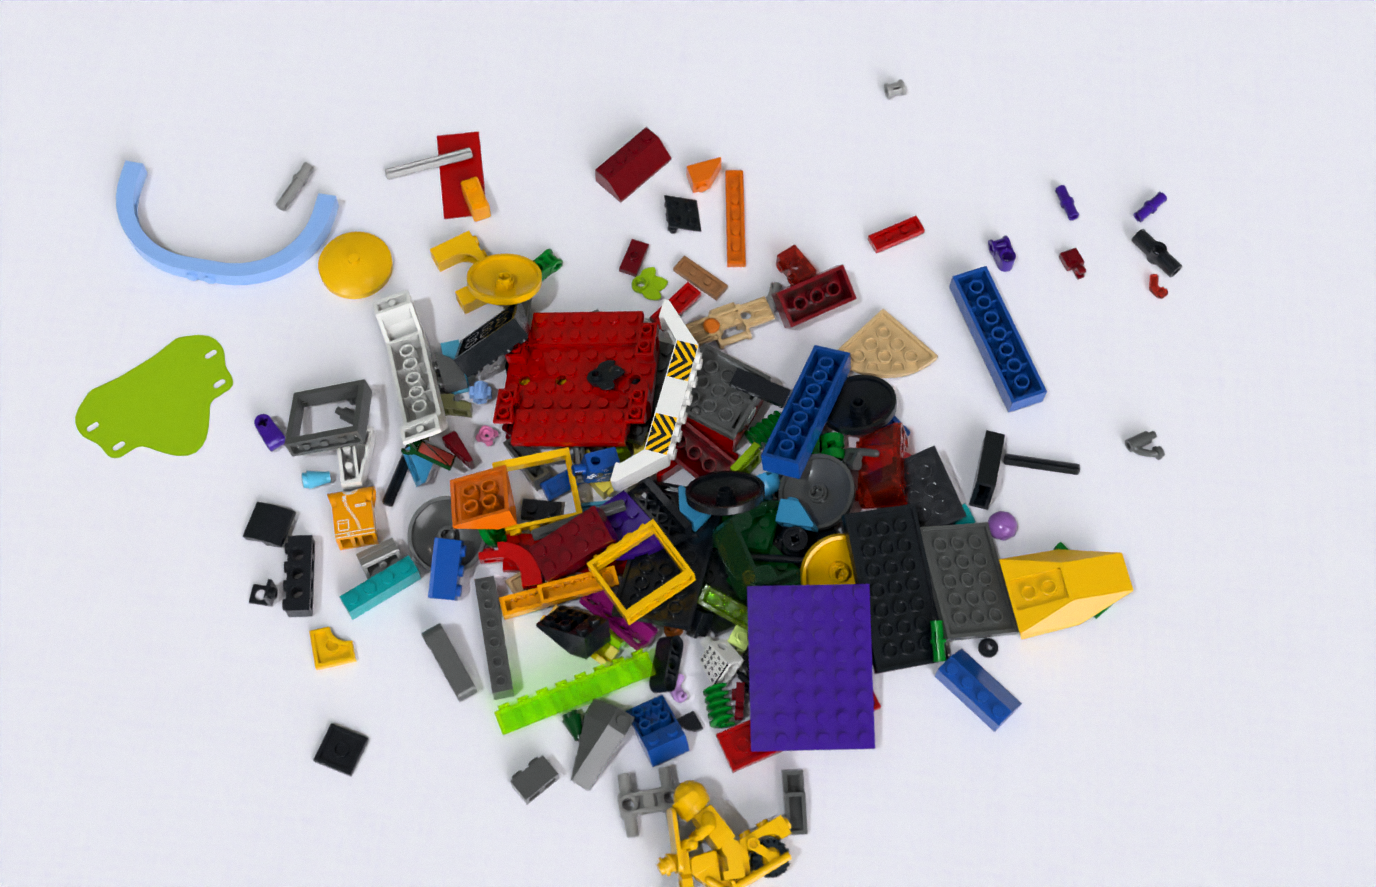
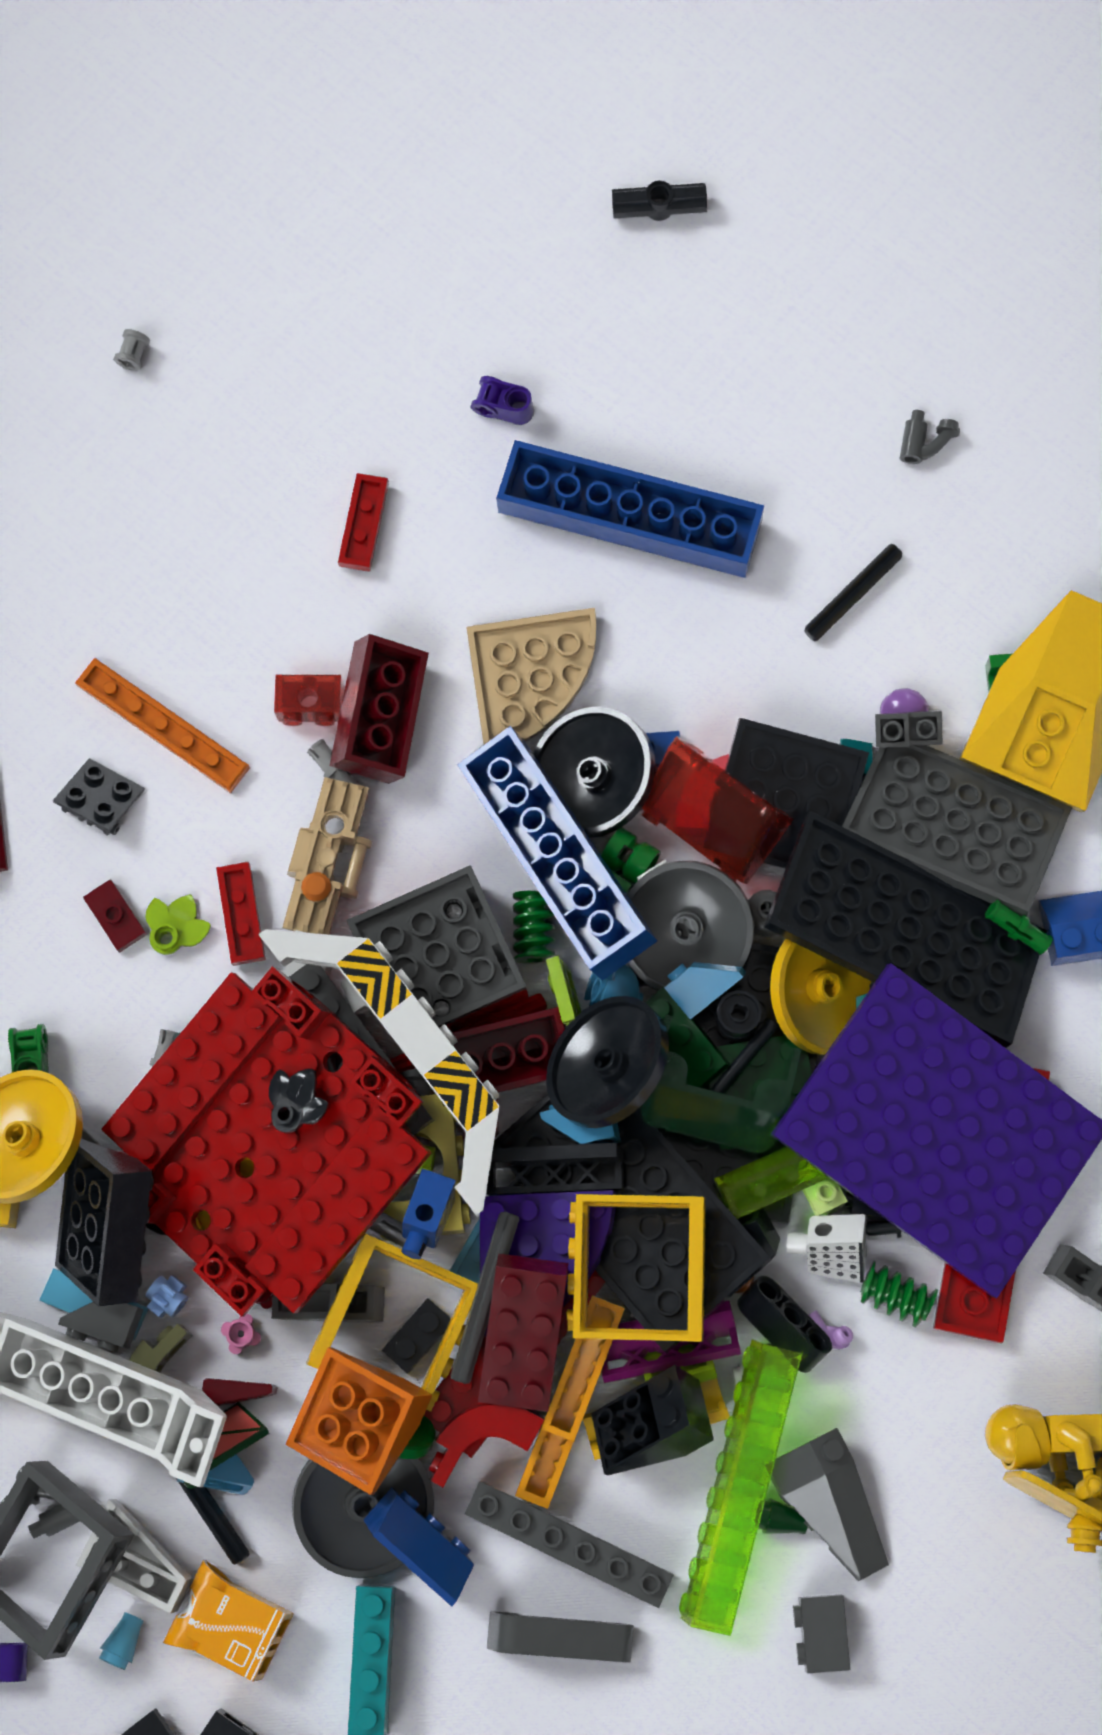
camera: 45 degrees left, 10 degrees up
light grey brick [356,538,402,579] -> none
tan tile [505,572,530,594] -> none
blue plate [539,469,582,501] -> none
light grey piece [617,766,680,838] -> none
blue slope [626,695,690,767] -> none
medium nougat tile [673,255,728,301] -> none
black tile [677,711,703,732] -> none
orange slope [686,157,722,193] -> none
black tile [729,368,790,408] -> none
dark red plate [731,682,745,721] -> none
dark grey piece [842,447,880,470] -> none
black slope [969,430,1005,510] -> none
black plate [978,638,998,658] -> none
dark purple pin [1055,185,1079,221] -> none
dark red plate [1059,247,1086,280] -> none
dark purple pin [1133,192,1167,222] -> none
clear red arm [1149,274,1168,299] -> none
none -> dark grey slope [875,710,943,748]

